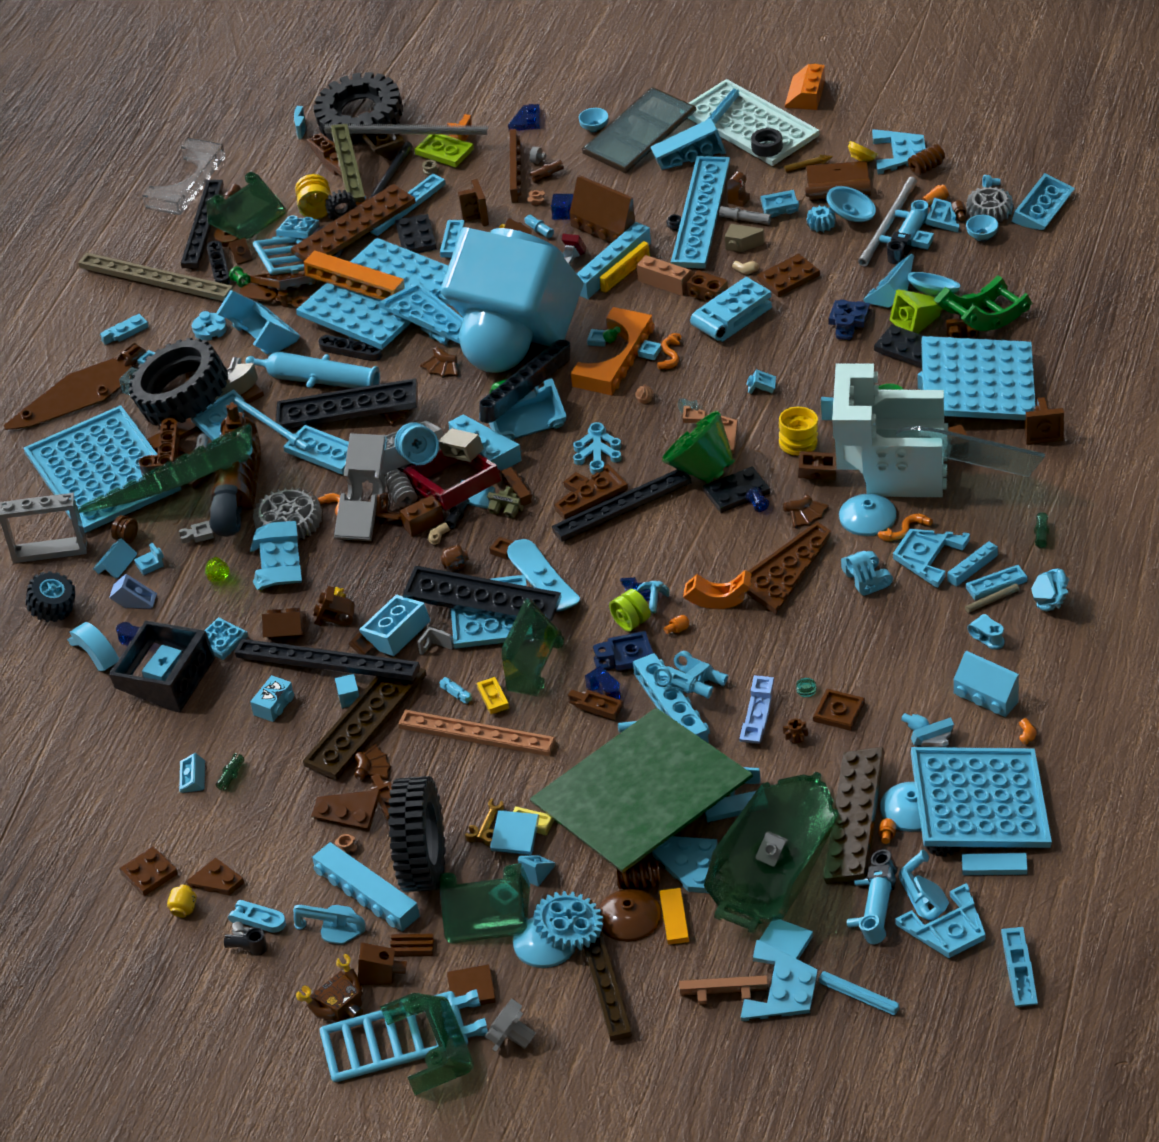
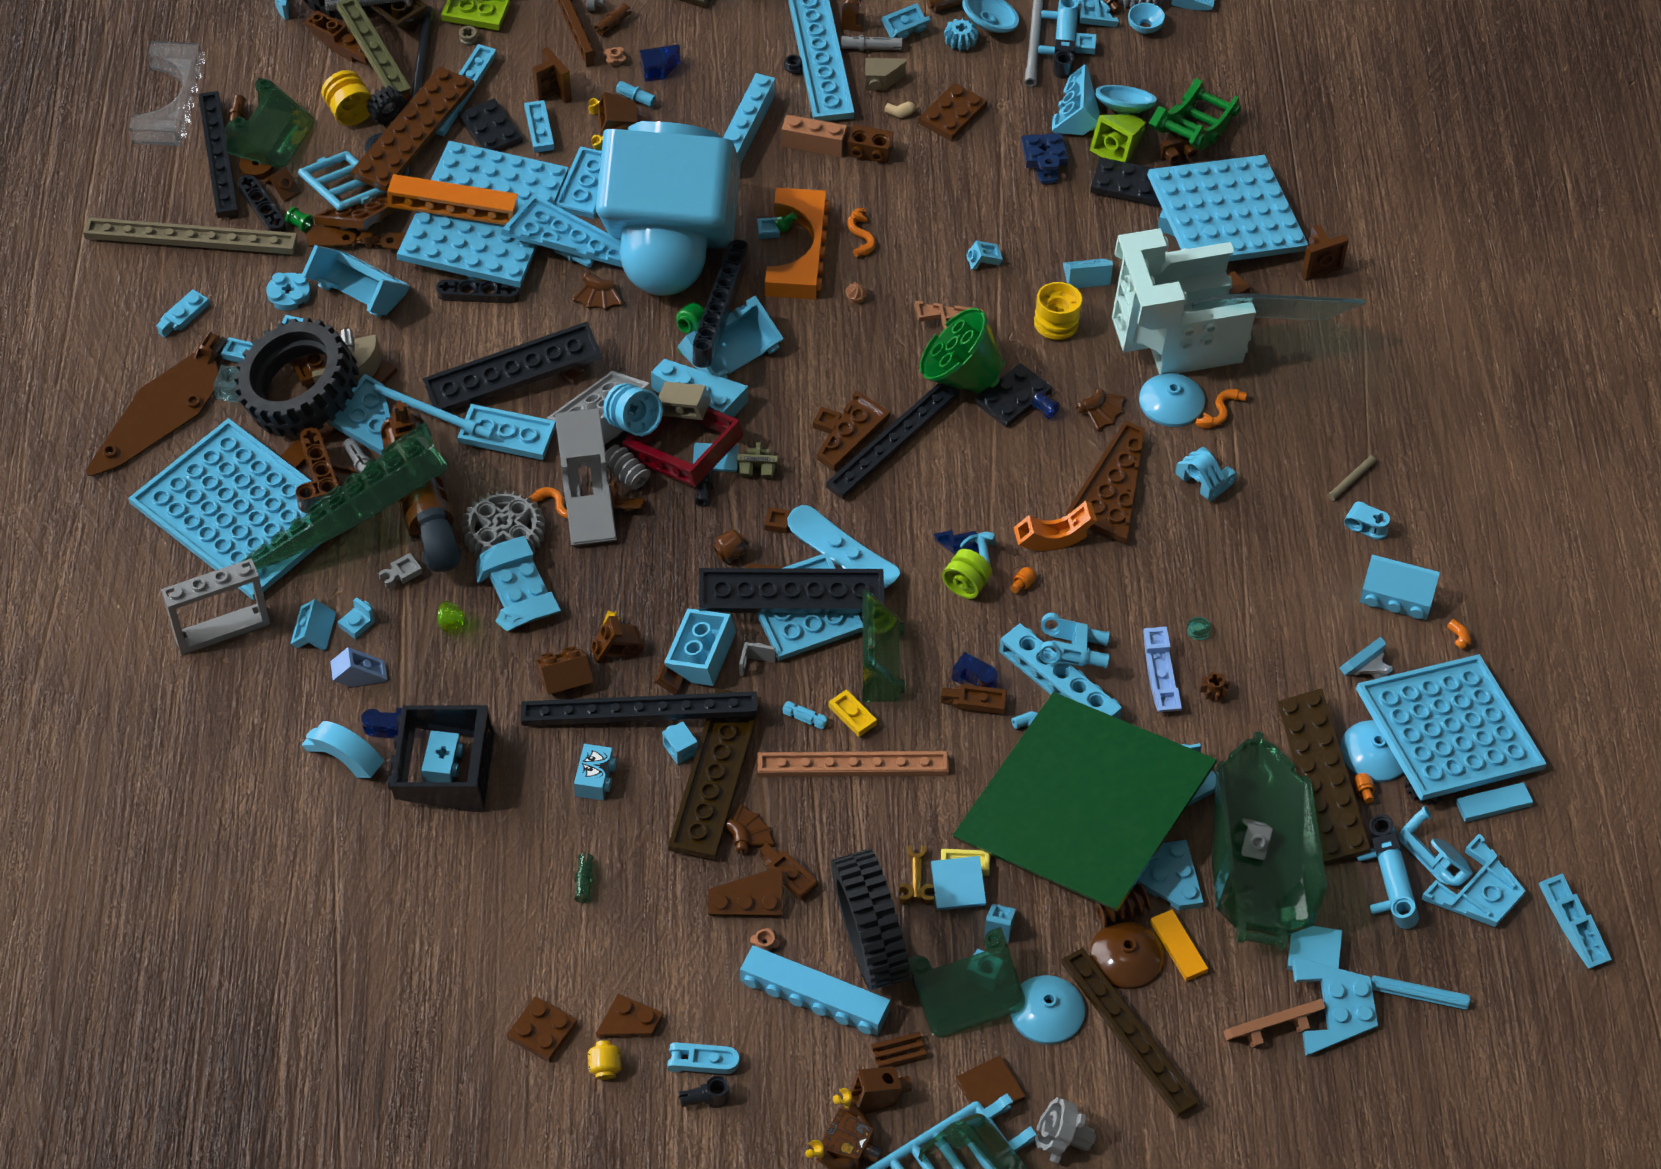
camera: 25 degrees left, 10 degrees up
black wheel [25,571,76,622] -> none
reddish brown wheel [111,515,138,544] -> none
medium azure slope [179,753,205,793] -> none
medium azure tile [205,617,248,660] -> none
light grey hand [232,922,251,935] -> none
medium azure piece [245,352,380,388] -> none
medium azure tile [276,215,320,239] -> none
medium azure piece [293,905,366,945] -> none
reddish brown brick [400,495,444,537] -> none
tan arm [428,523,450,545] -> none
reddish brown piece [501,467,532,506] -> none
medium azure gear [533,891,603,951] -> none
dark red piece [561,234,587,265] -> none
reddish brown slope [570,175,635,243] -> none
medium azure plant [573,422,622,474] -> none
dark blue plate [593,631,653,671] -> none
yellow tile [600,241,650,293] -> none
medium azure plate [638,340,662,360] -> none
clear light blue piece [678,398,698,413] -> none
medium azure hinge [690,277,772,342] -> none
reddish brown brick [798,451,837,481] -> none
reddish brown tile [813,689,865,731] -> none
medium azure wing [893,529,970,588] -> none
medium azure cylinder [901,713,929,730] -> none
medium azure piece [947,541,998,587] -> none
medium azure tile [966,565,1027,600] -> none
medium azure helmet [1031,568,1069,611] -> none
clear green pin [1034,512,1049,548] -> none

